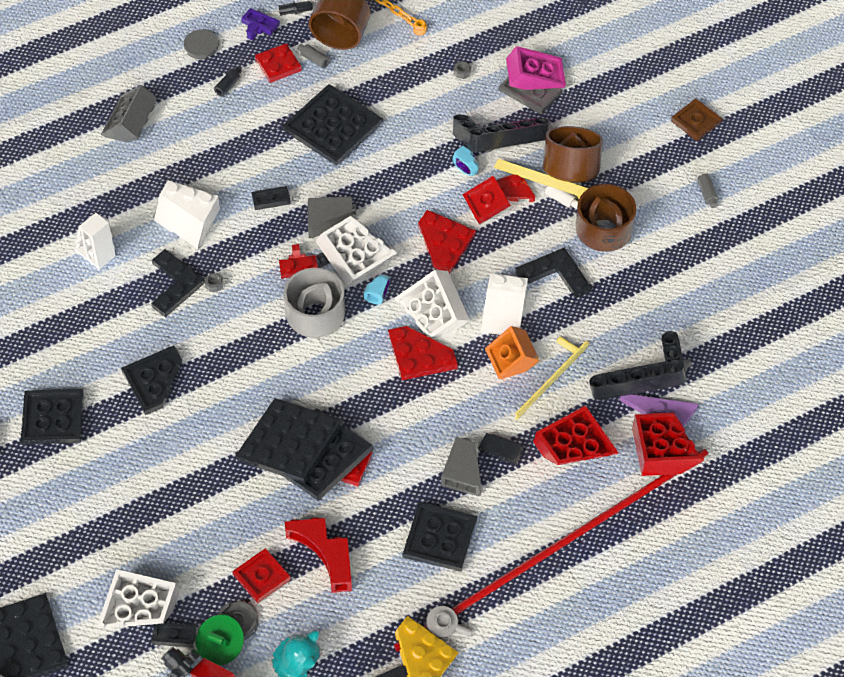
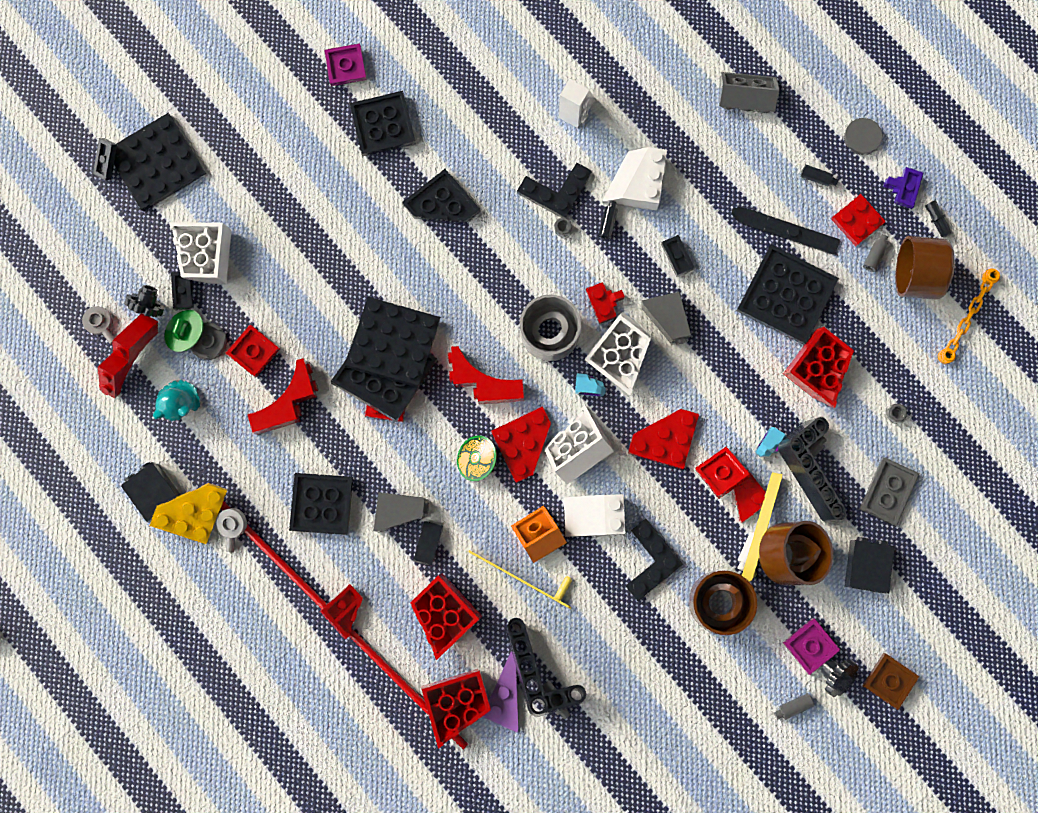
camera: 85 degrees right, 25 degrees up
dark pink slope [506,46,566,90] -> none
none -> red wing [320,584,363,639]
none -> red arch [448,346,524,404]
none -> shield [457,436,497,481]
none -> black cylinder [598,201,618,239]
none -> black piece [731,207,840,255]
none -> magenta plate [782,618,840,675]
none -> red wedge [783,327,854,408]
none -> black plant [821,659,859,698]
none -> black brick [844,537,895,594]

